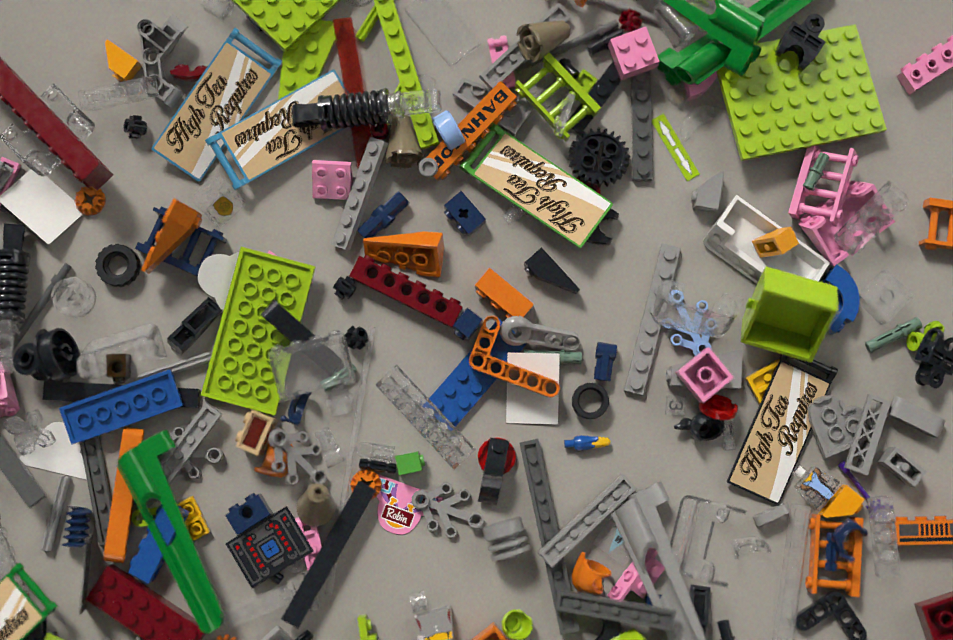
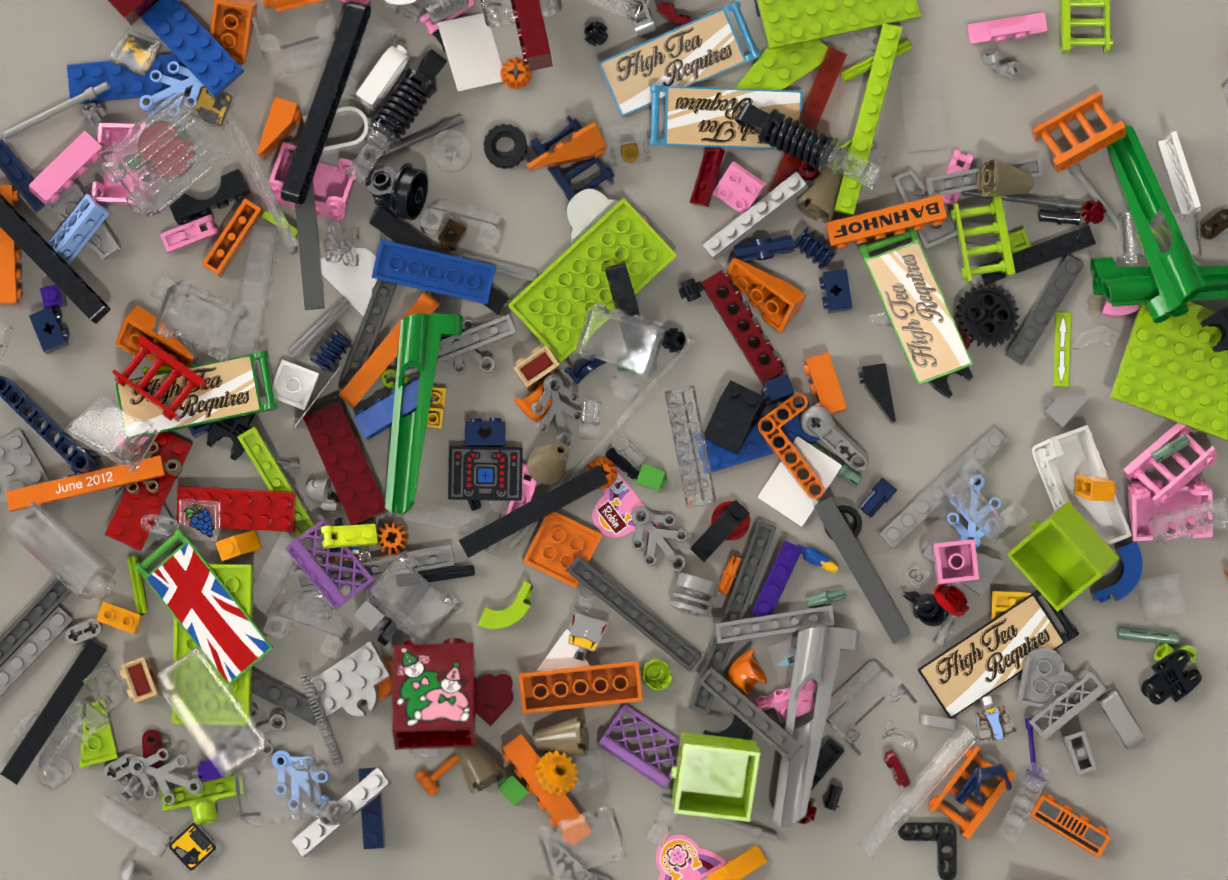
camera: 40 degrees right, 0 degrees up
black slope [167,297,223,355] -> none
light grey tile [419,158,438,177] -> none
light blue animal [432,110,465,150] -> none
clear plate [553,93,575,137] -> none
black pin [558,58,580,80] -> none
bright pink brick [608,27,660,80] -> none
light orange slope [818,484,865,518] -> none
none -> white plate [272,359,319,411]
none -> orange plate [523,512,603,588]
none -> dark grey tile [566,555,702,672]
none -> dark red plate [690,147,725,207]
none -> black slope [703,380,766,455]
none -> orange axle [717,555,743,595]
none -> dark purple plate [751,540,803,616]
none -> dark blue piece [794,226,837,269]
none -> sand green axle [806,588,846,609]
none -> dark grey tile [813,496,911,644]
none -> dark red plate [883,749,911,788]

